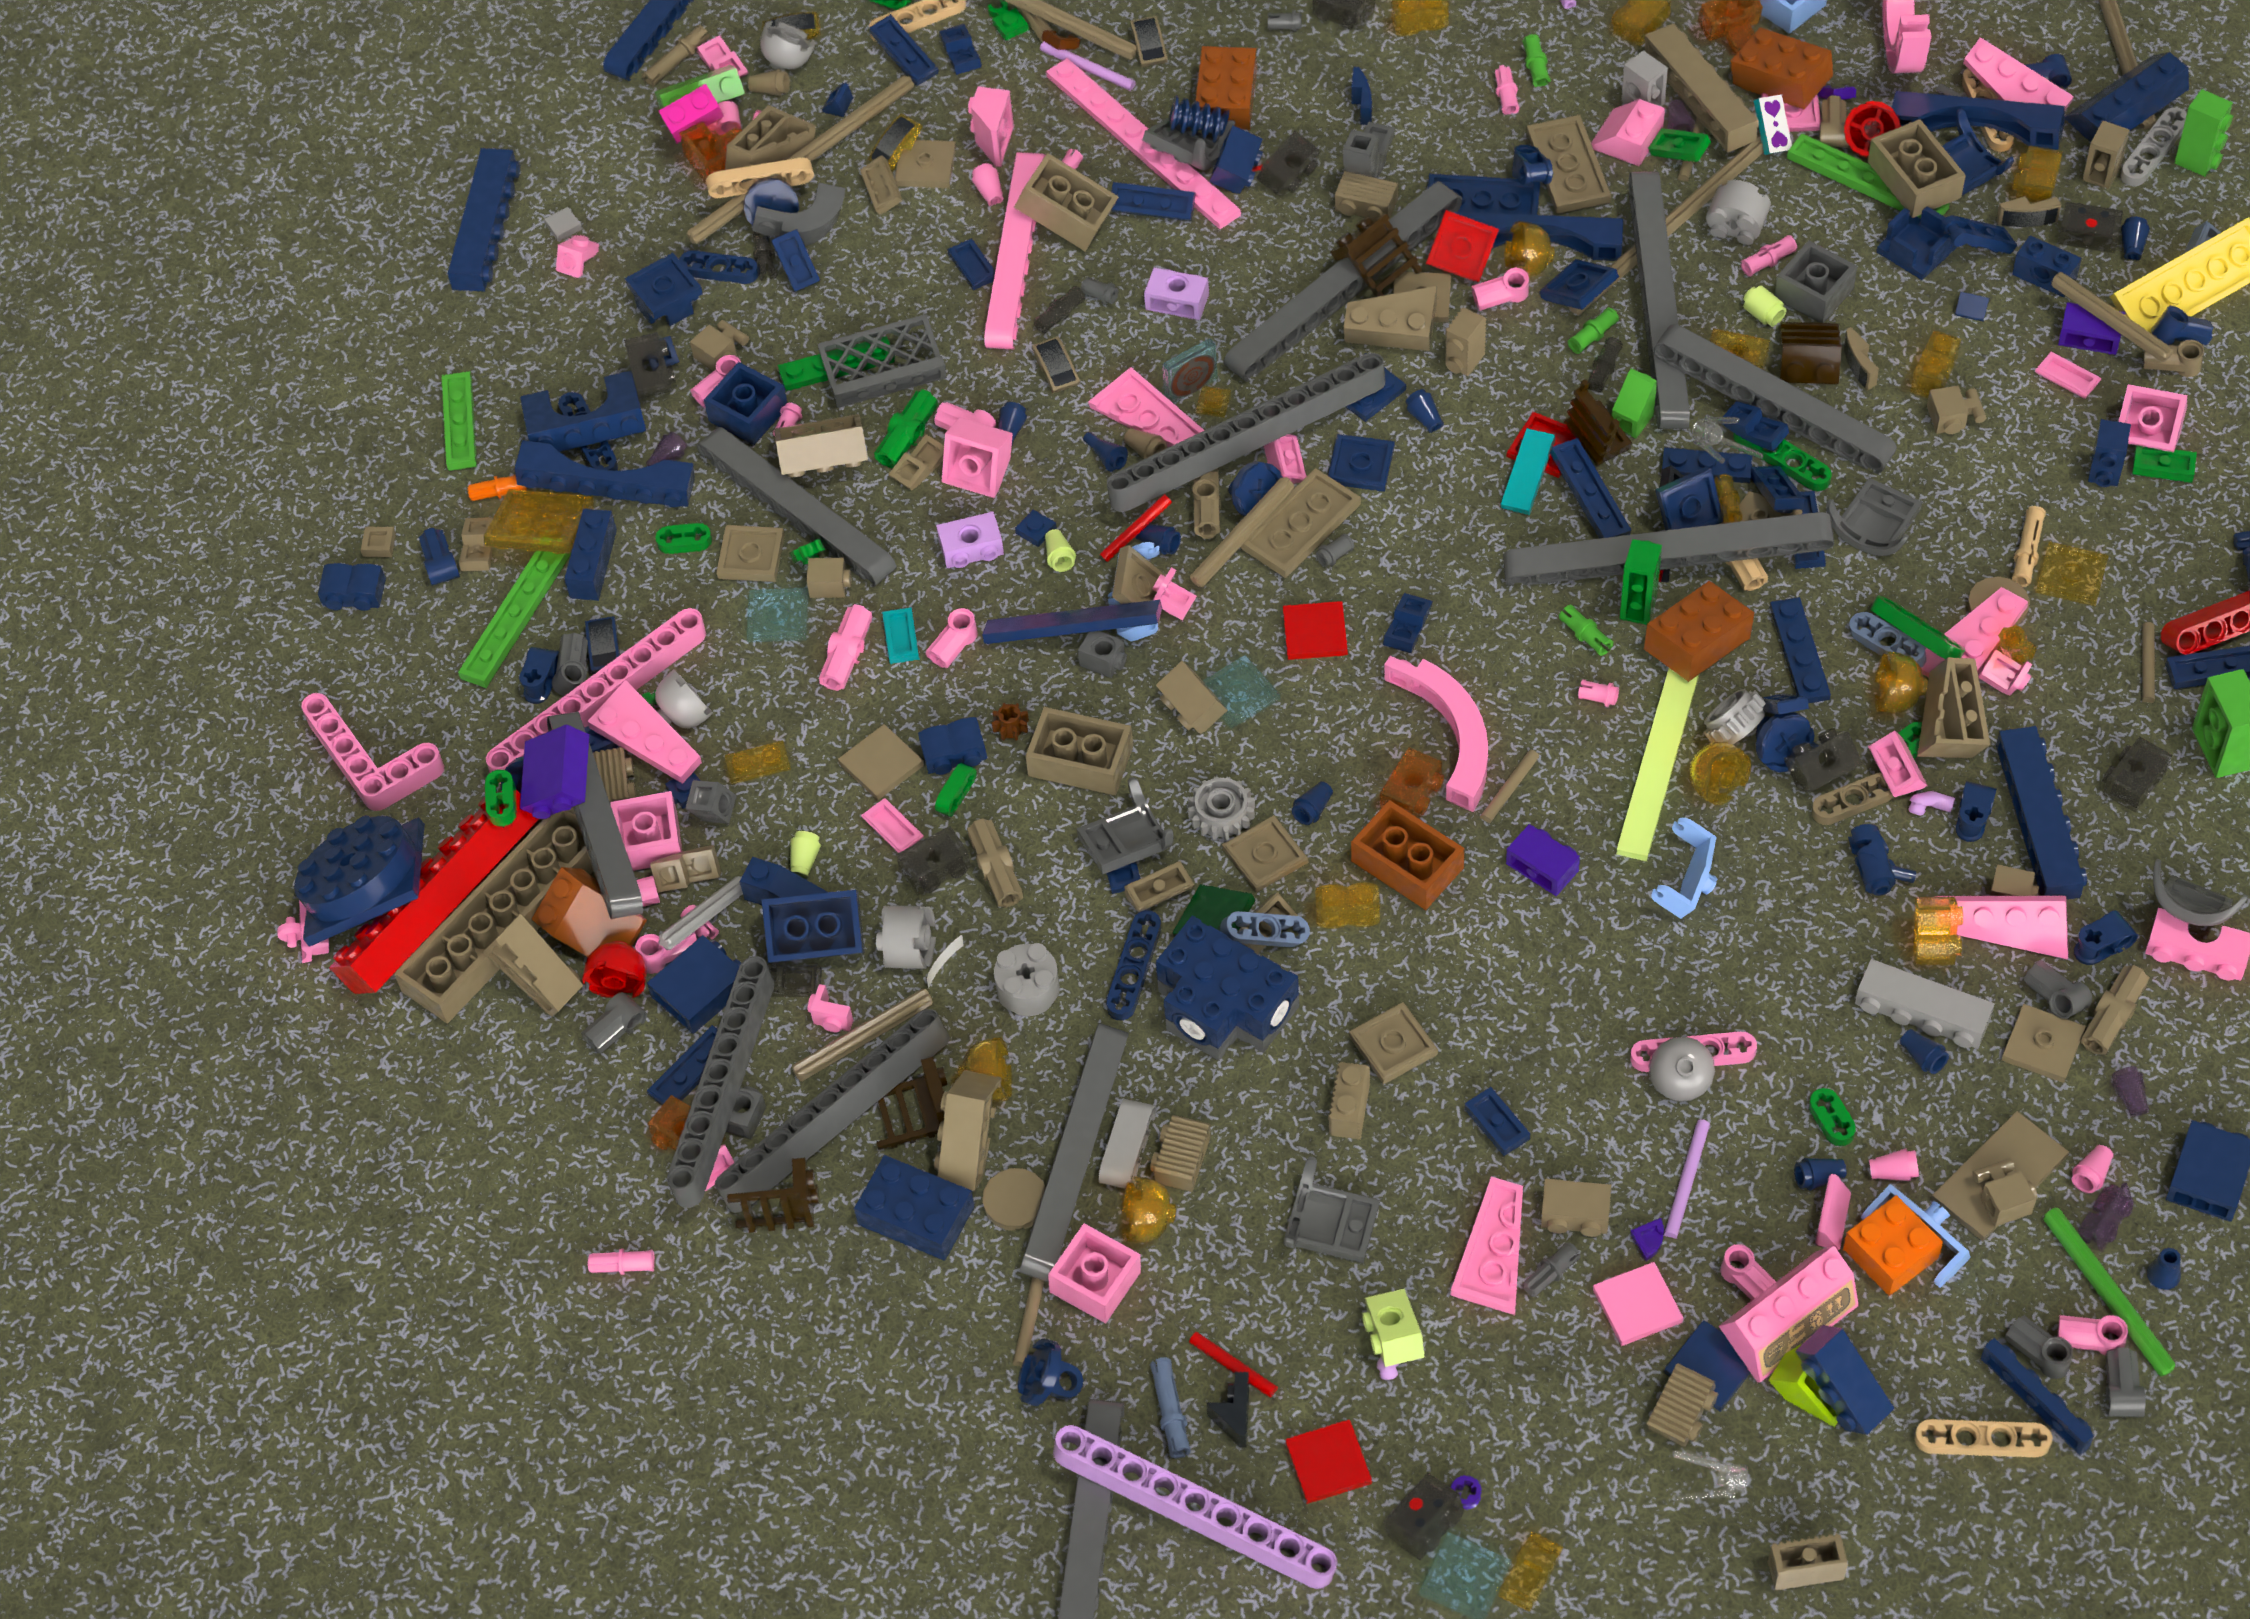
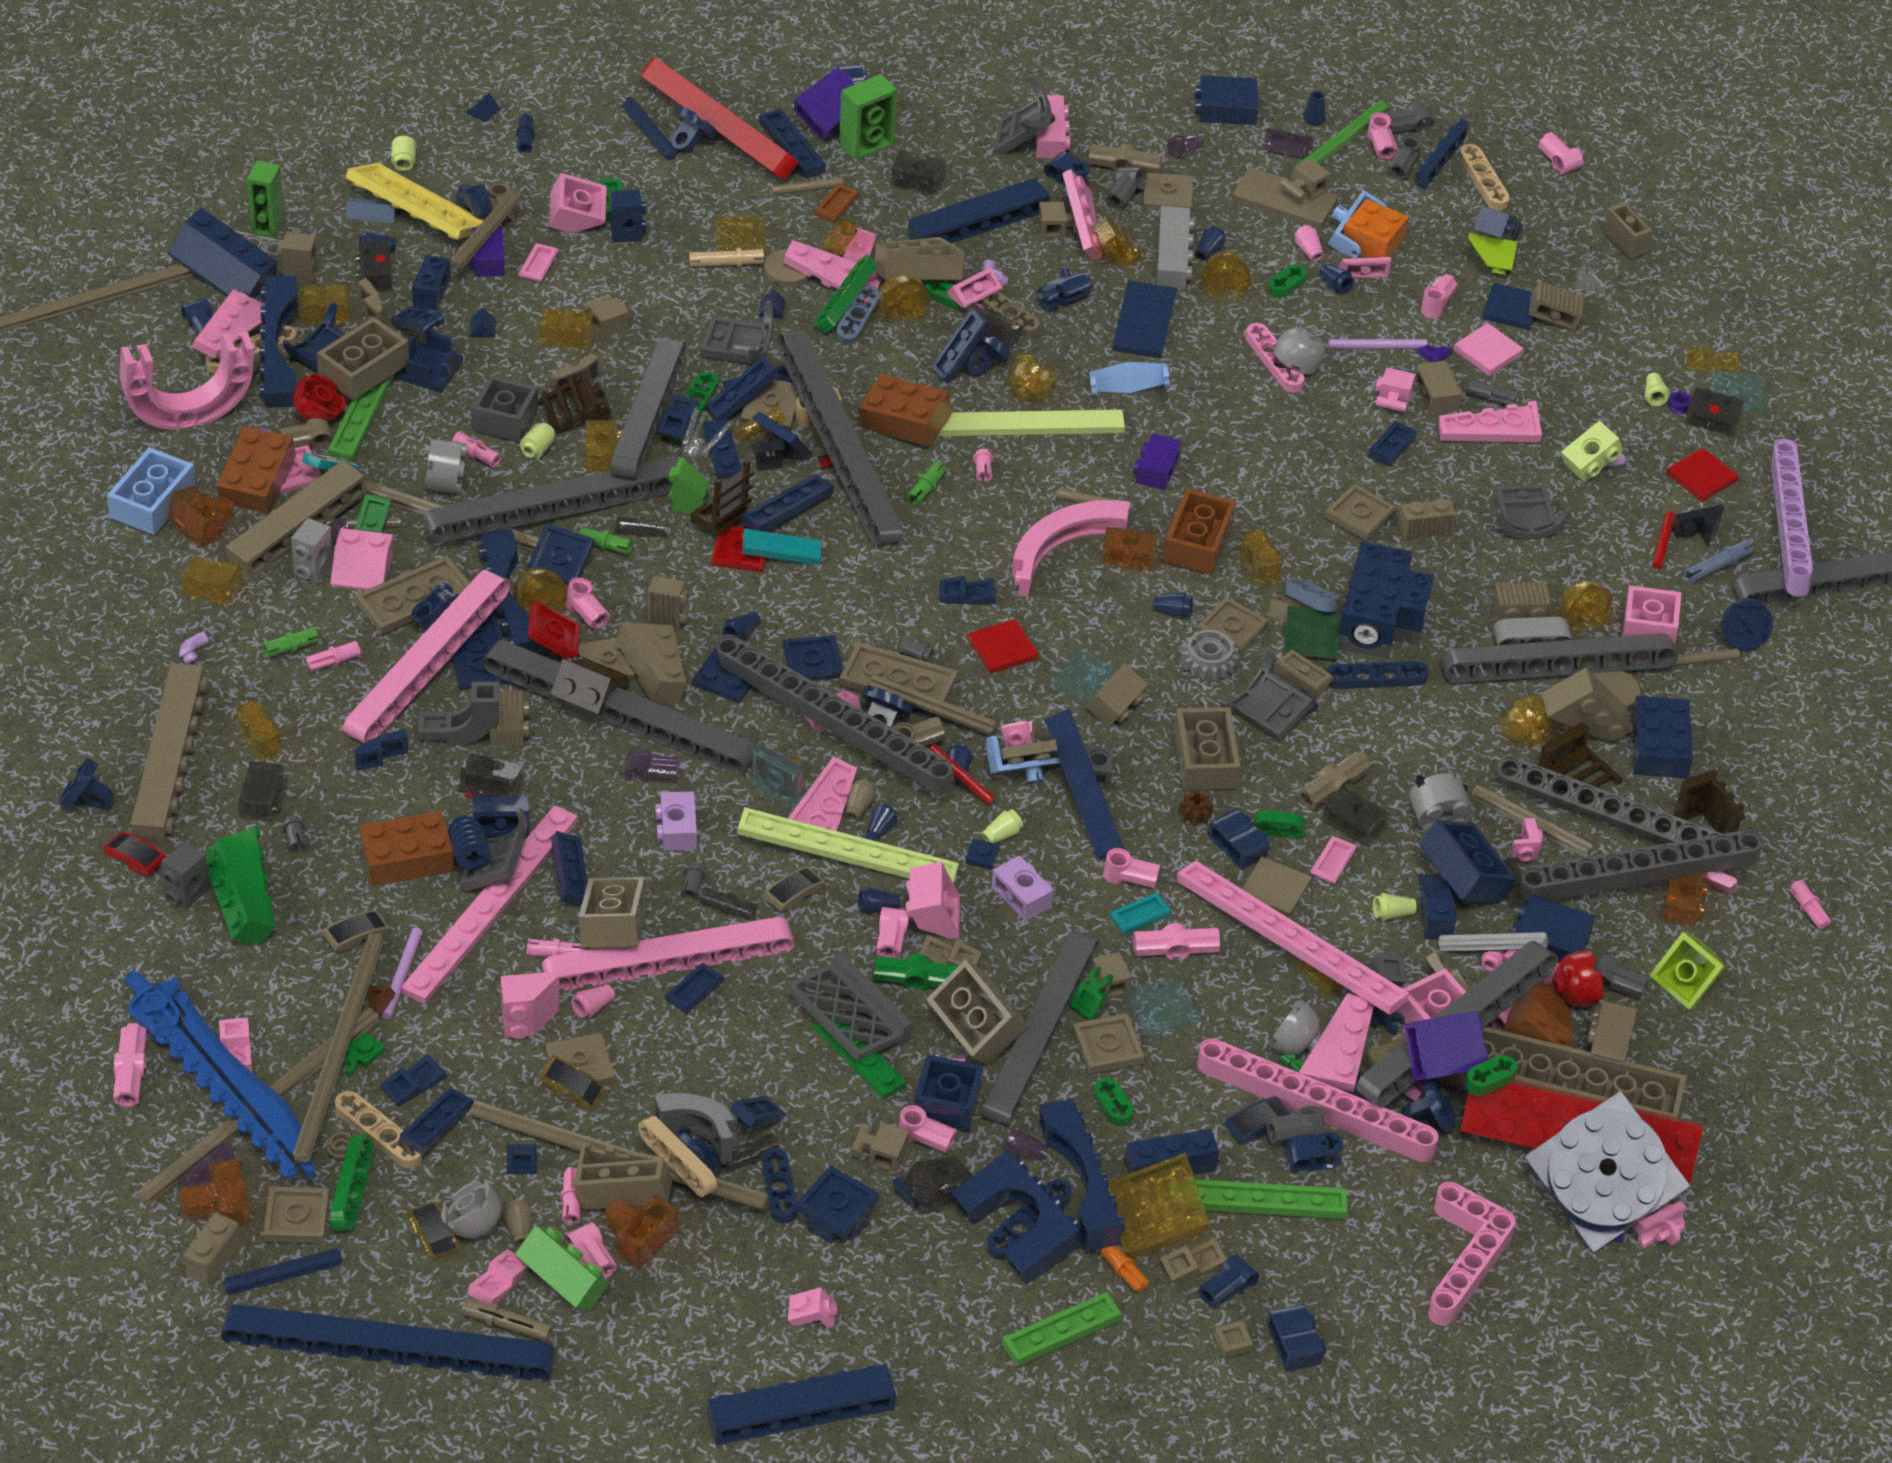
camera: 120 degrees left, 10 degrees down
light grey tile [544,207,582,242] -> none
dark blue tile [647,1025,718,1112] -> none
dark pink brick [659,84,724,143] -> none
dark tan plate [860,155,903,214] -> none
light grey brick [994,943,1060,1016] -> none
green brick [1620,539,1662,625] -> none
light grey gear [1703,689,1766,747] -> none
bright pink slope [1719,1246,1858,1383] -> none
dark blue plate [1770,597,1831,703] -> none
dark blue piece [1956,781,1997,842] -> none
bright pink cone [2072,1145,2113,1193] -> none
none -> bright pink beam [343,570,510,743]
none -> clear purple piece [624,748,680,783]
none -> yellowish green tile [737,807,959,884]
none -> dark blue slope [759,289,786,319]
none -> dark orange tile [814,184,859,223]
none -> dark blue tile [1112,280,1177,359]
none -> bright pink plate [1177,860,1409,1015]
none -> clear yellow cylinder [1202,250,1251,299]
none -> bright pink brick [1375,367,1416,412]
none -> bright pink piece [1538,132,1584,175]
none -> yellowish green cone [1644,373,1670,406]
none -> lime slope [1649,932,1726,1010]

